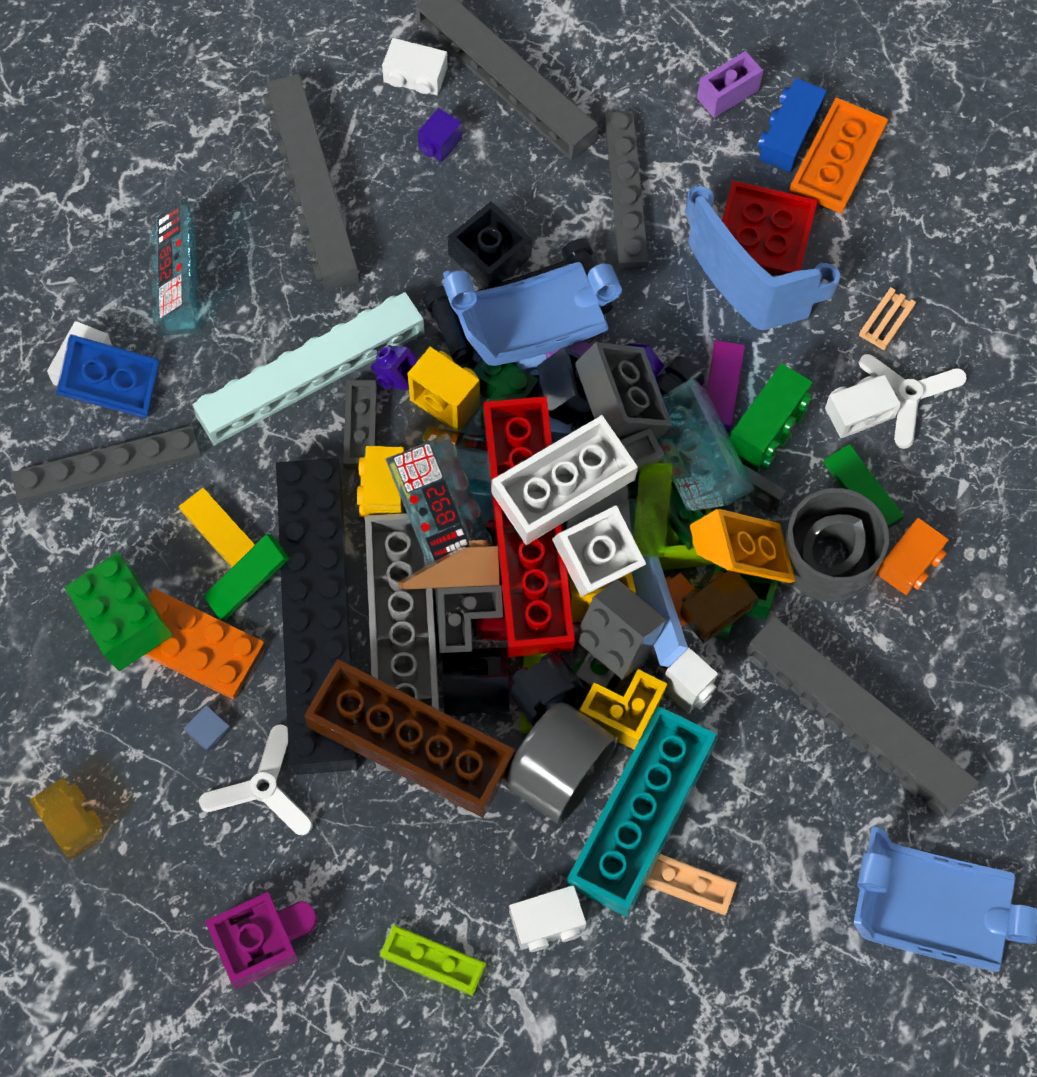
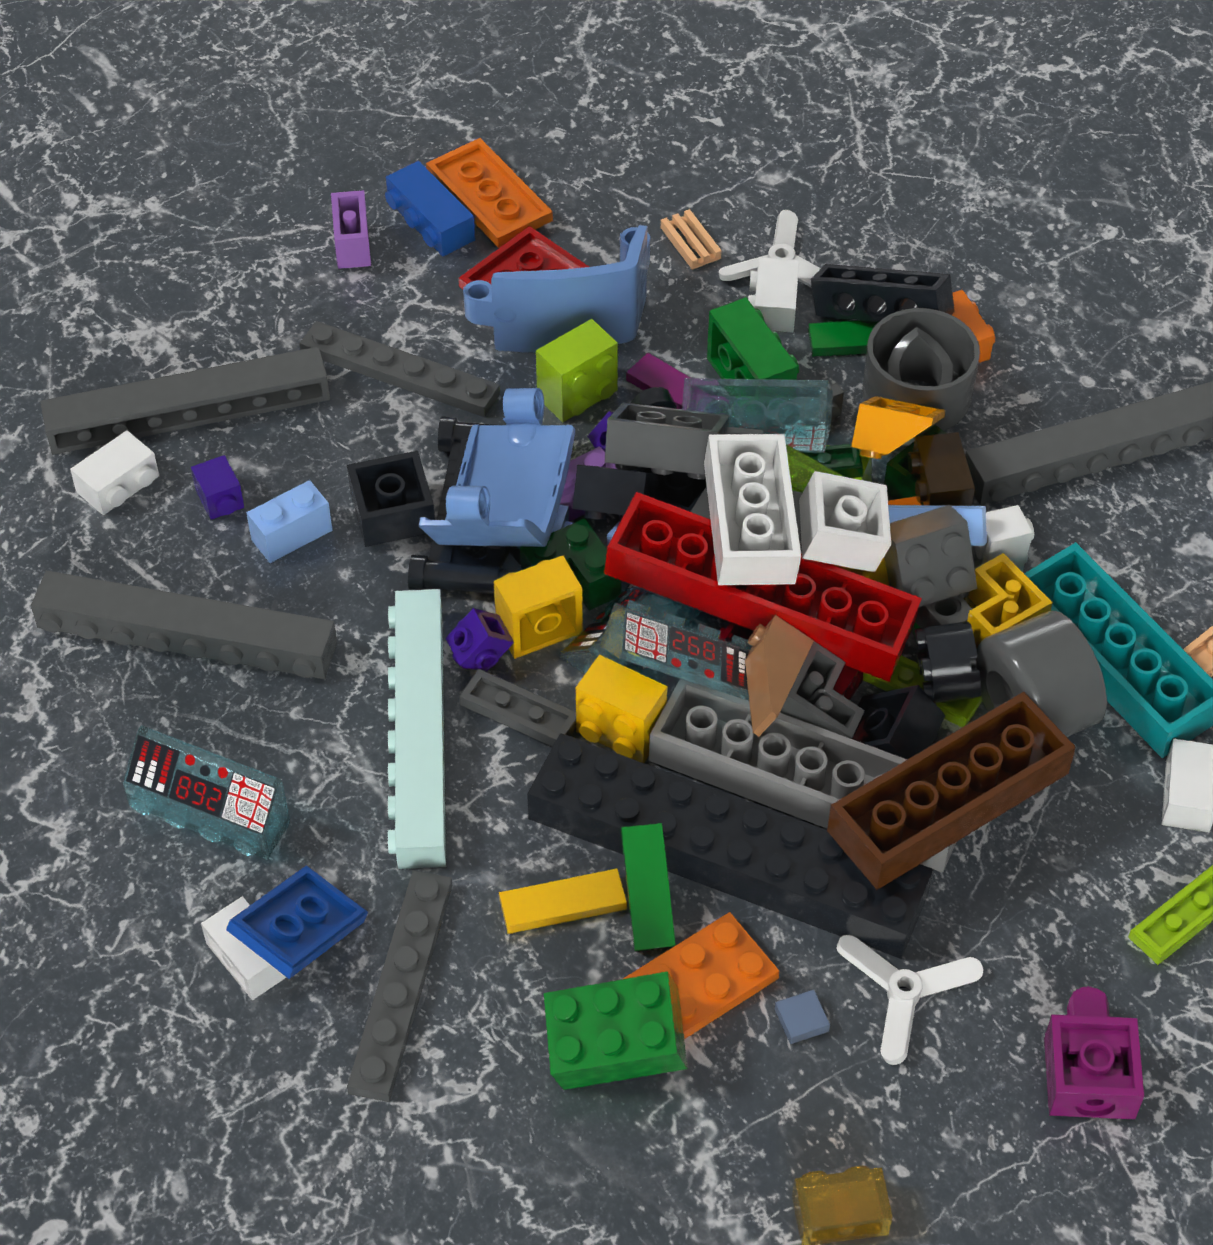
camera: 60 degrees left, 15 degrees down
none -> light blue brick [246,480,333,563]
none -> lime brick [536,319,618,423]
none -> black brick [810,264,955,323]

